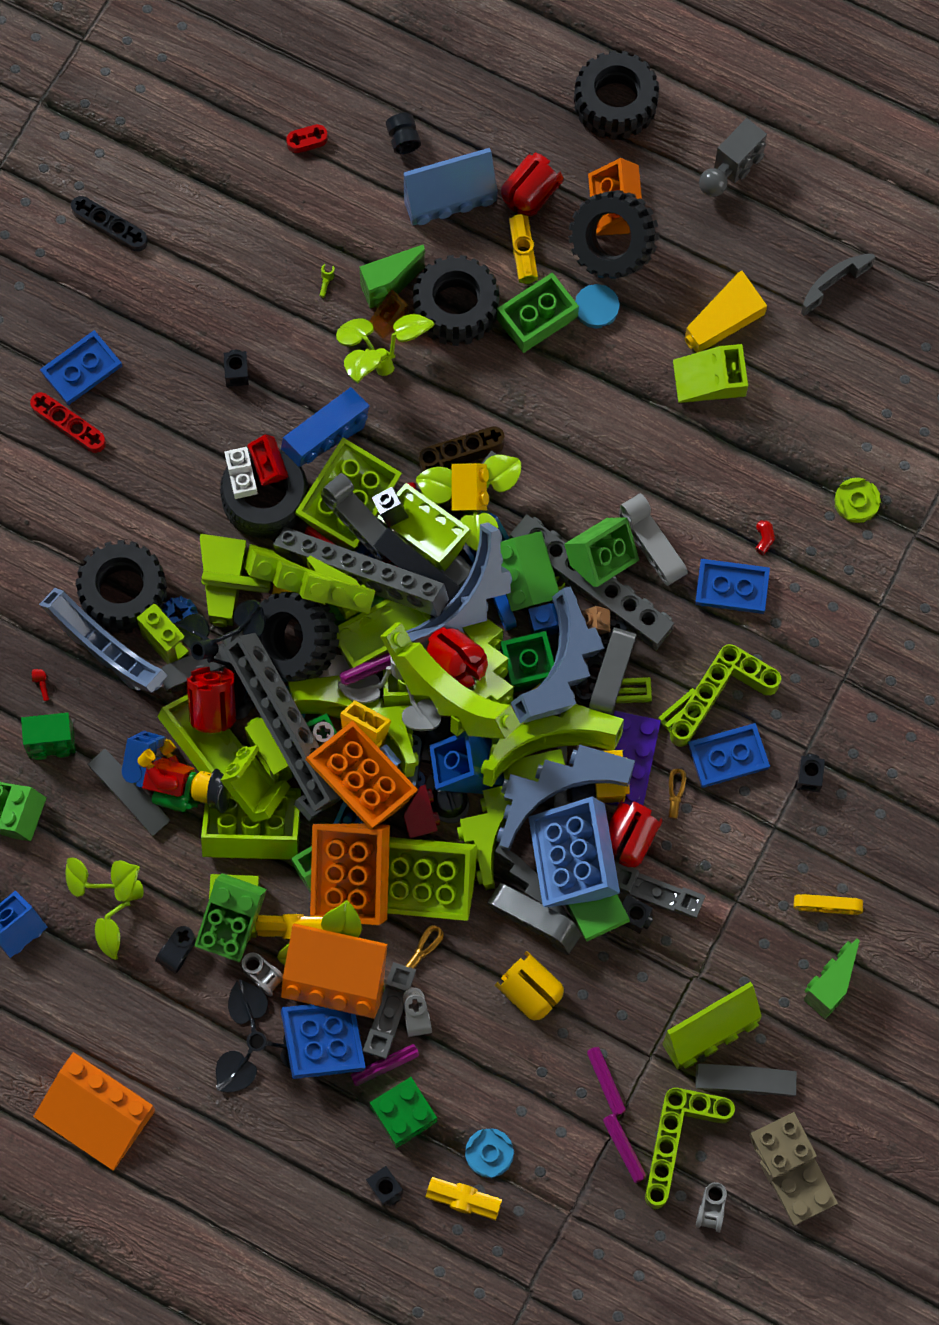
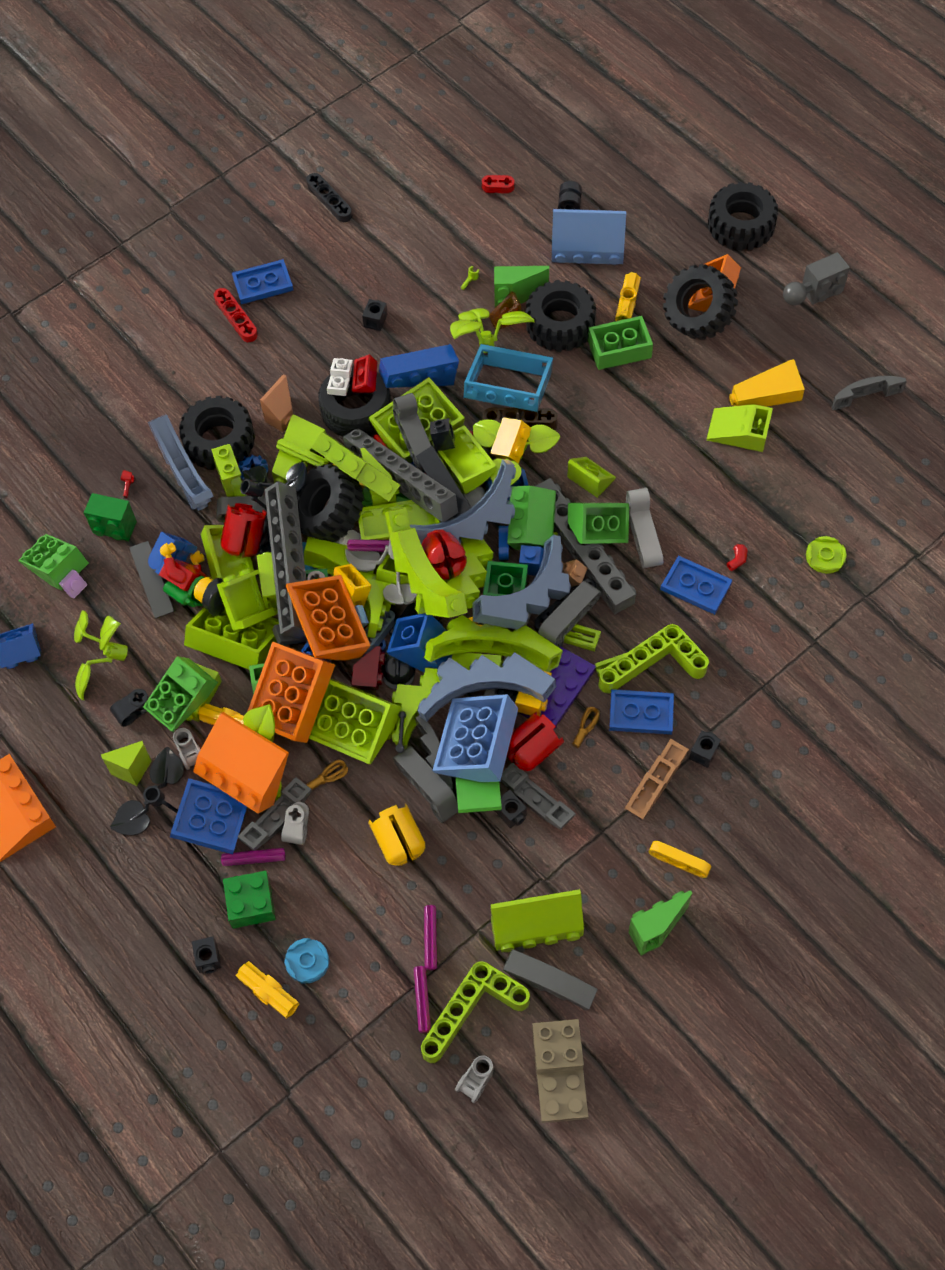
camera: 25 degrees right, 10 degrees down
red cylinder [501,152,564,217] -> none
dark azure tile [575,284,620,329] -> none
none -> lavender plate [59,570,88,598]
none -> lime slope [101,741,152,786]
none -> nougat slope [260,374,293,432]
none -> black hinge [396,711,406,753]
none -> dark azure window [463,344,553,412]
none -> lime slope [567,457,616,498]
none -> medium nougat slope [625,739,689,820]

